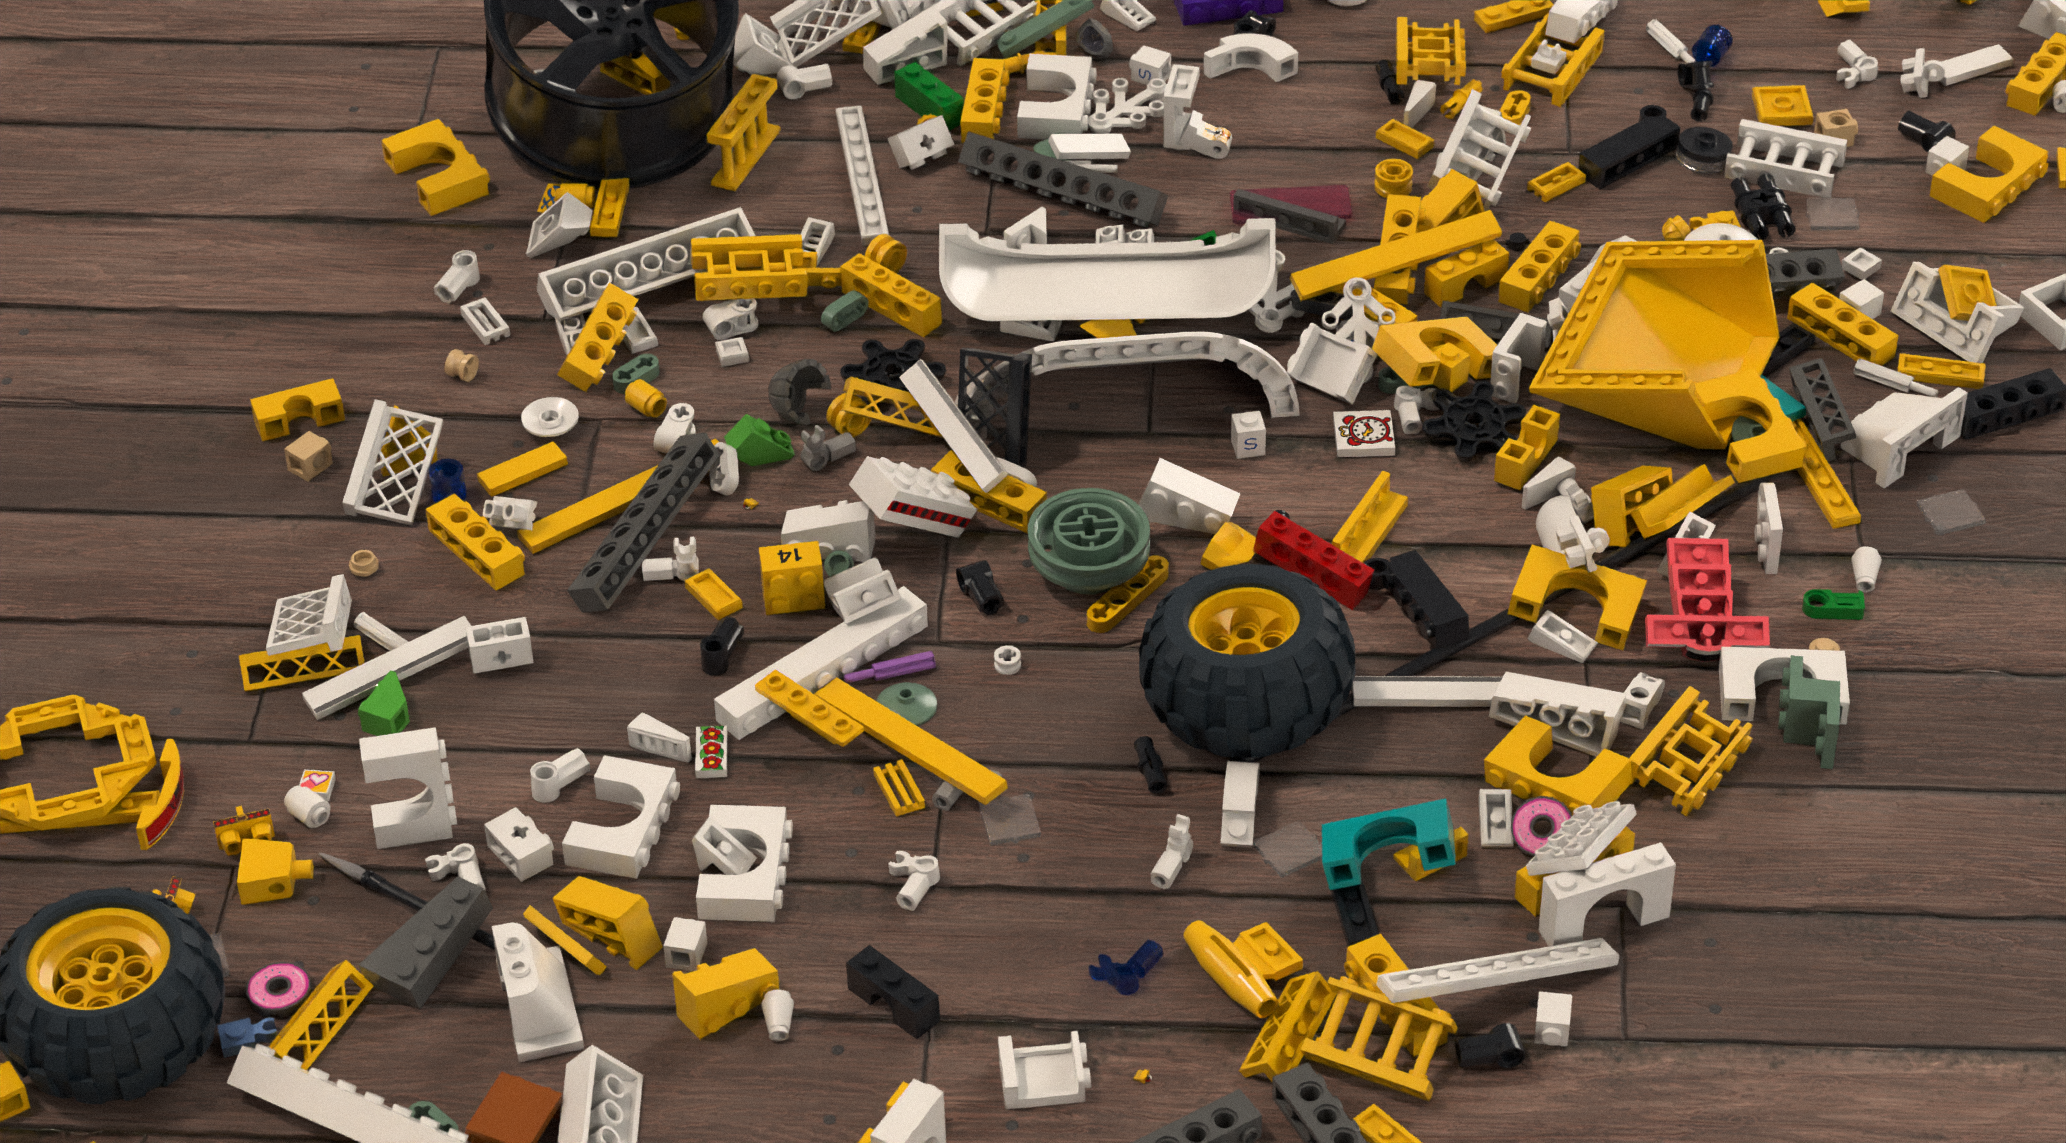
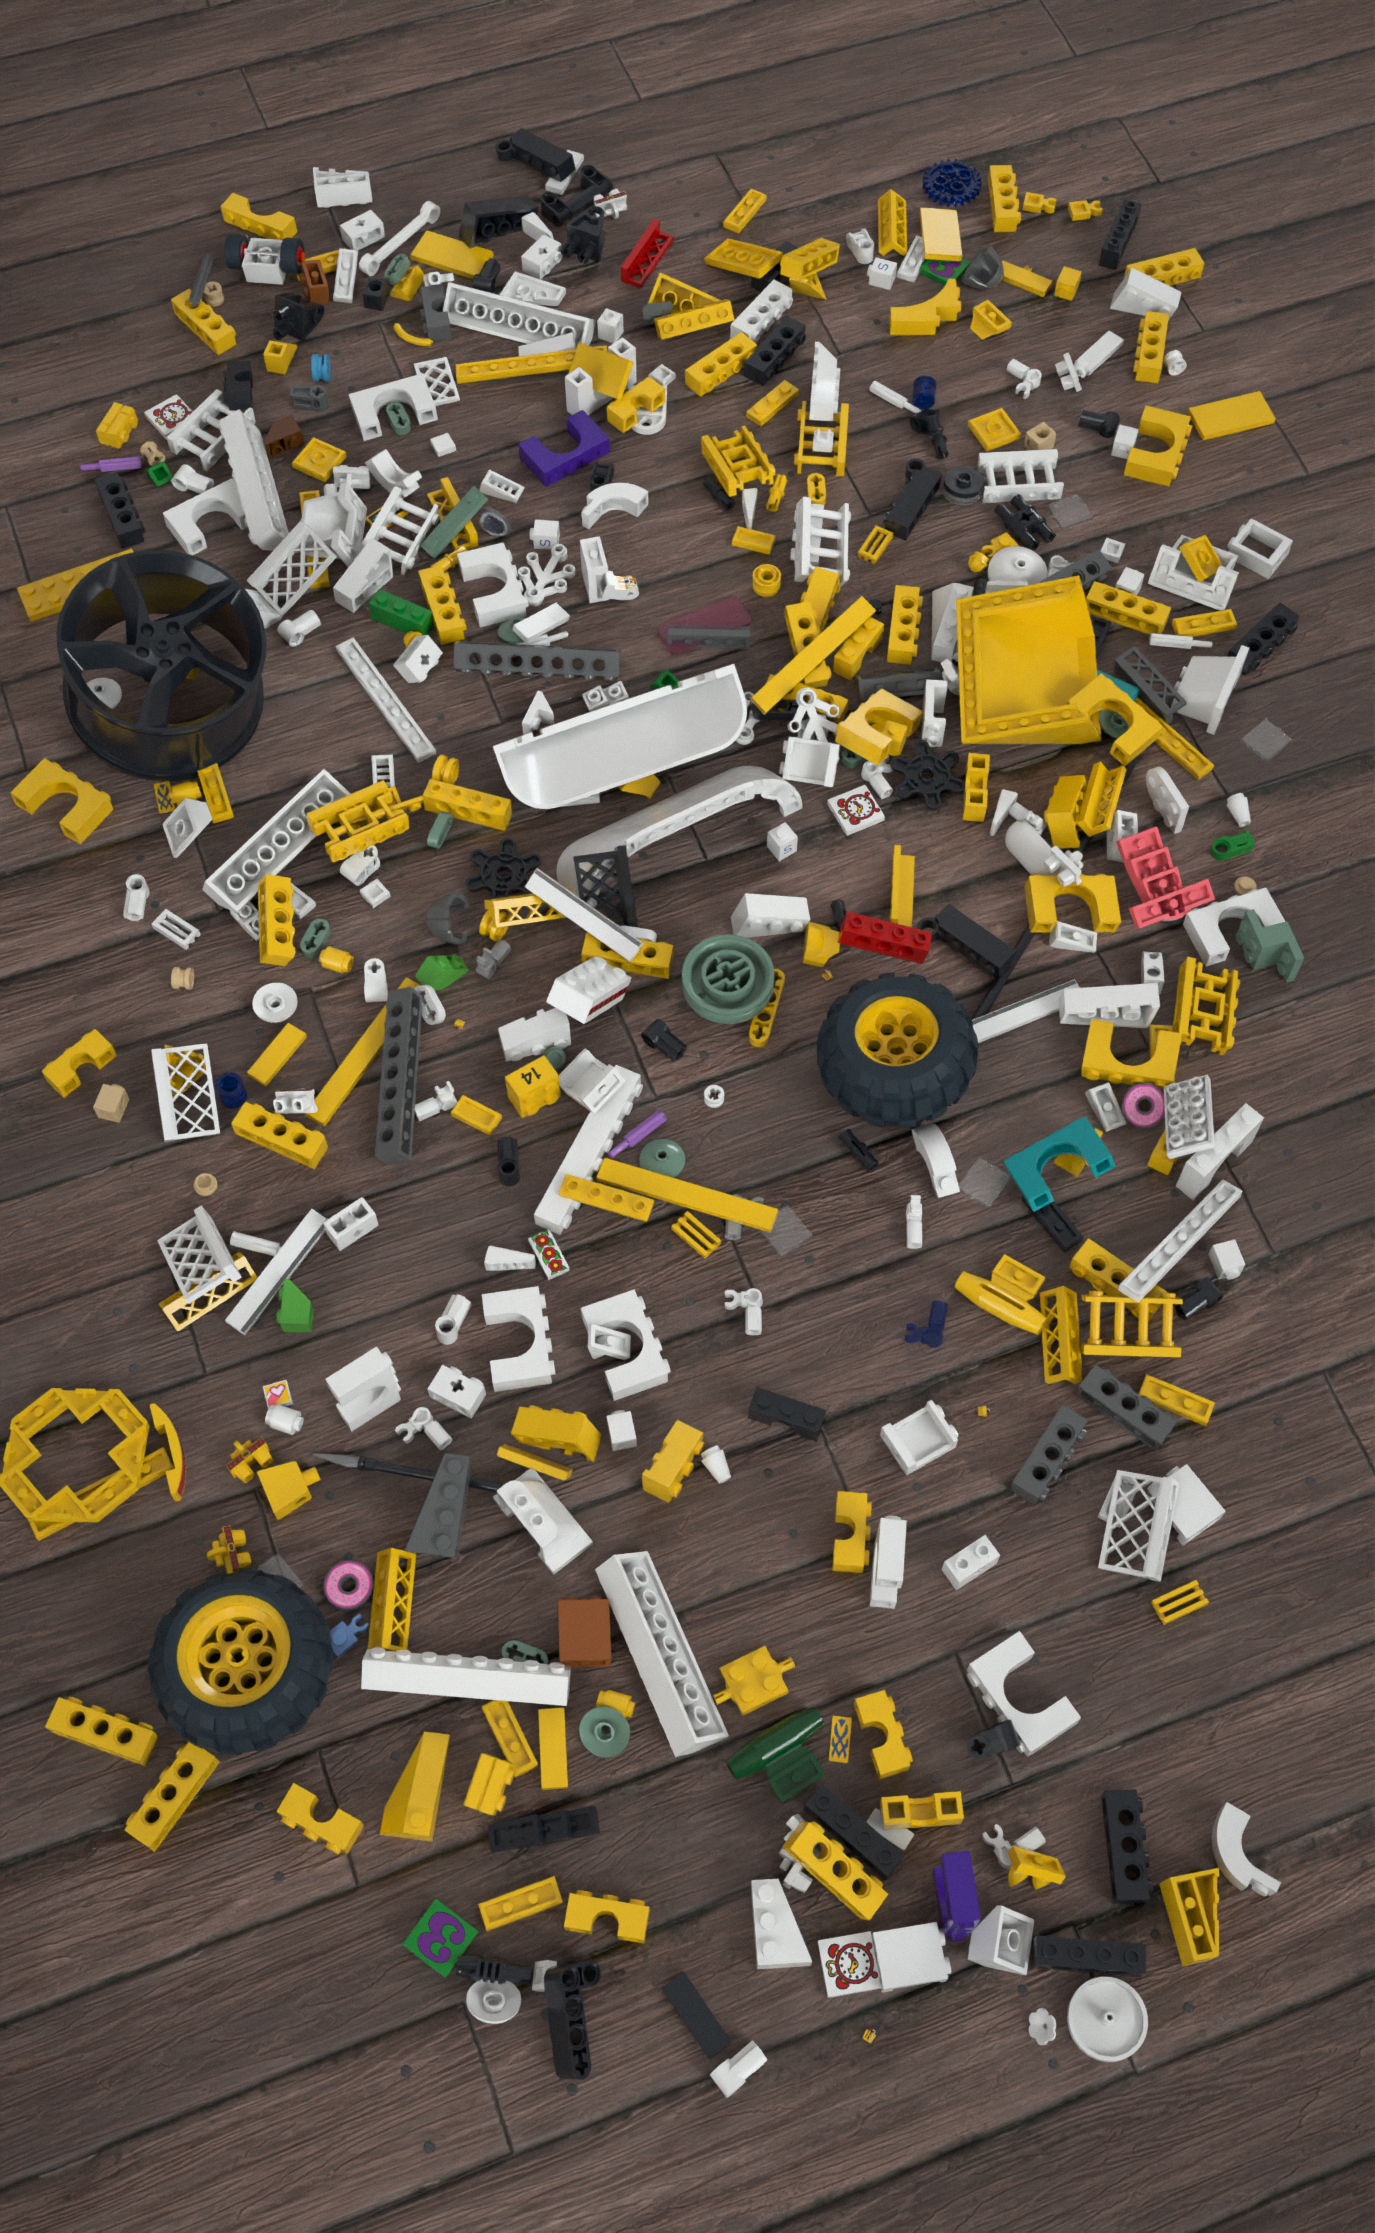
camera: 25 degrees left, 20 degrees up
yellow fence [707,74,781,191] -> none

